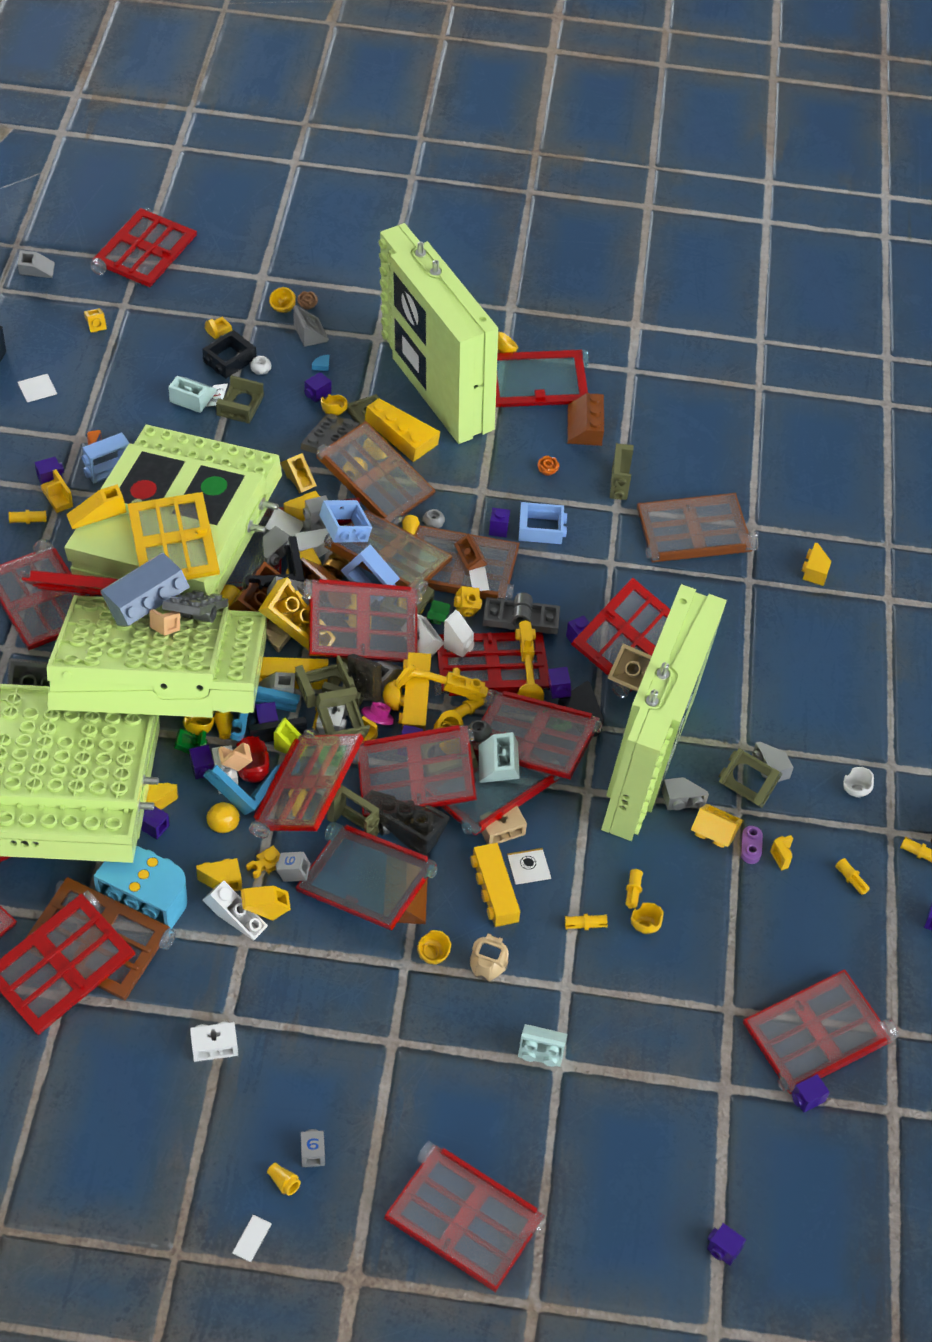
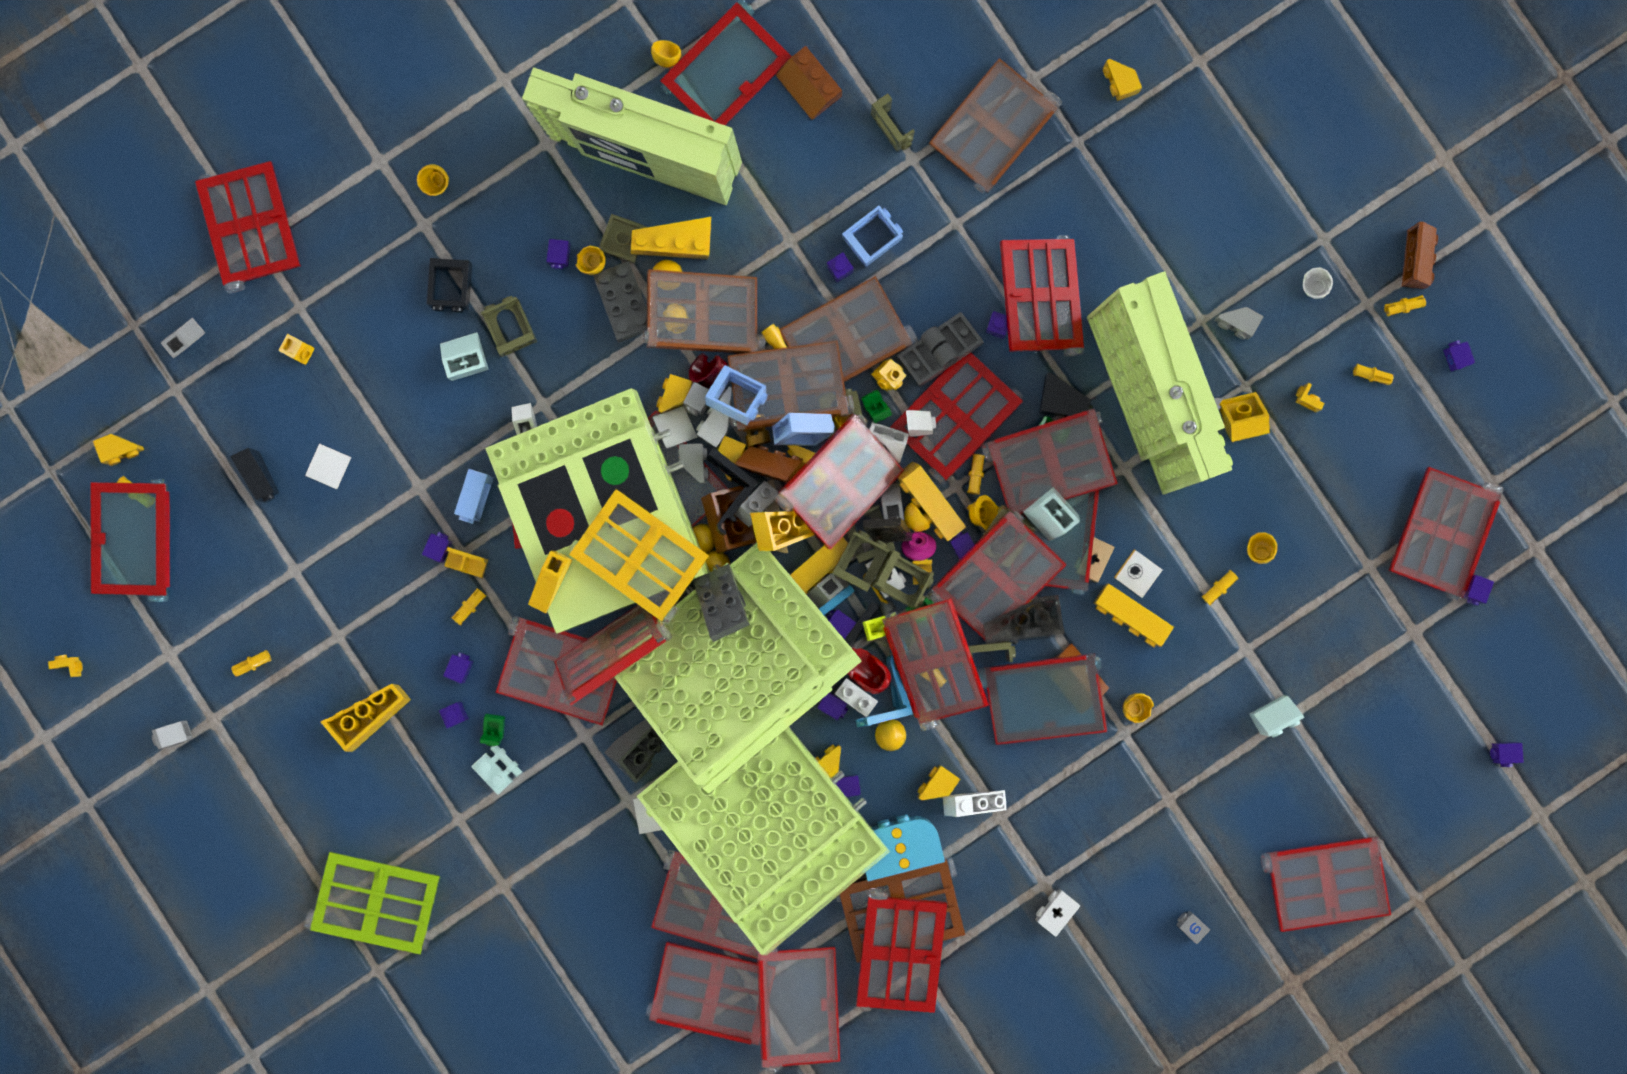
camera: 40 degrees left, 35 degrees up
orange slope [87,430,101,445] -> none
sand blue slope [100,553,190,626] -> none
light nougat panel [150,609,180,636] -> none
yellow tile [205,317,232,339] -> none
white sticker [206,383,228,407] -> none
light nougat panel [218,742,252,771] -> none
white sticker [233,1215,272,1262] -> none
yellow slope [241,885,291,921] -> none
yellow plate [246,846,280,879] -> none
white plate [250,356,272,375] -> none
yellow cone [267,1163,301,1196] -> none
light grey brick [276,852,311,882] -> none
yellow arch [280,453,317,494] -> none
light grey slope [293,305,329,347] -> none
medium nougat plate [297,291,318,310] -> none
dark azure tile [312,355,330,371] -> none
yellow piece [394,665,488,701] -> none
light grey plate [422,509,445,528] -> none
dark orange slope [454,534,488,571] -> none
dark grey plate [468,720,492,743] -> none
white sticker [469,566,489,591] -> none
tan helmet [470,933,509,981] -> none
yellow piece [515,621,544,701] -> none
orange plate [537,456,559,476] -> none
dark purple brick [548,667,571,699] -> none
tan slope [607,643,652,692] -> none
yellow axle [625,869,643,909] -> none
olive panel [719,748,782,808] -> none
medium lavender plate [740,826,763,864] -> none

